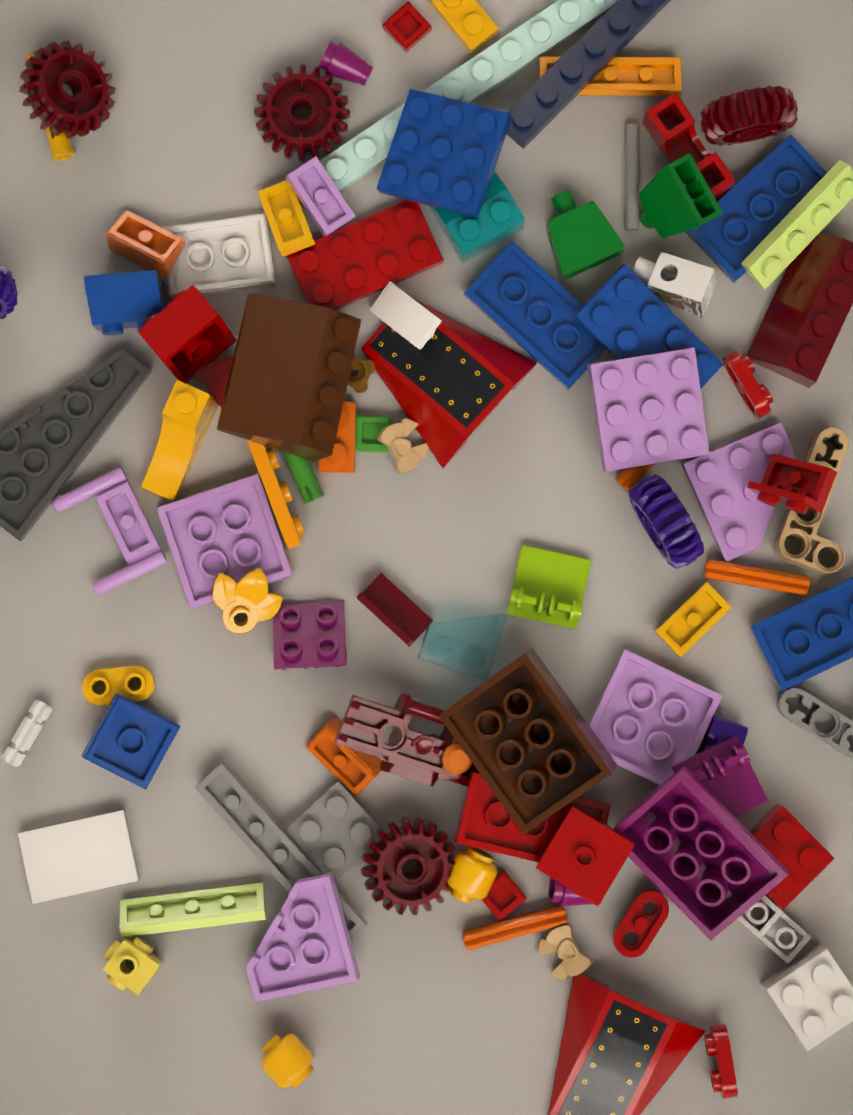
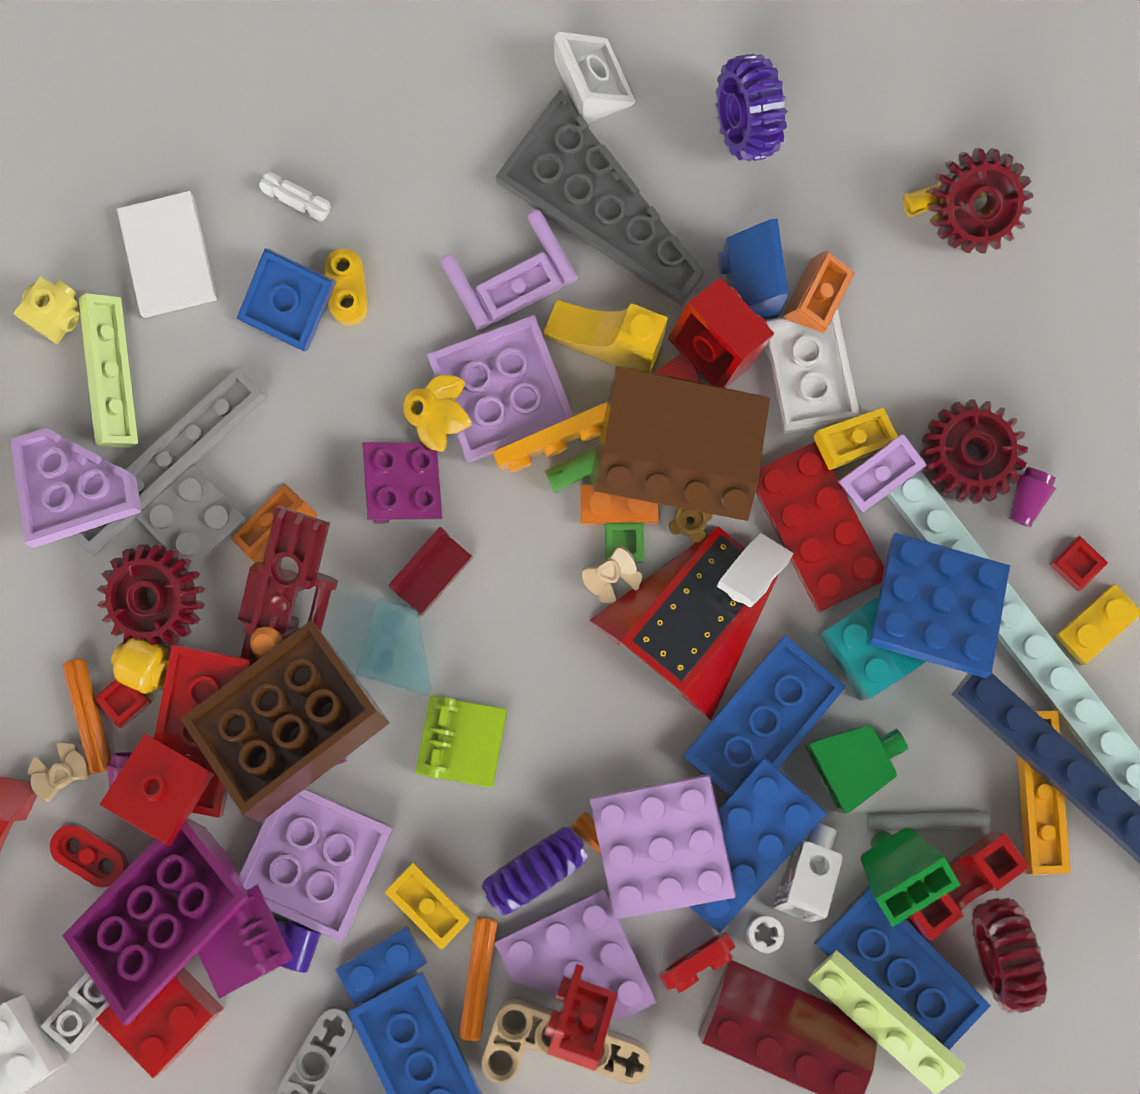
camera: 90 degrees right, 5 degrees down
none -> blue plate [335,926,427,1006]
none -> white bush [746,916,784,953]

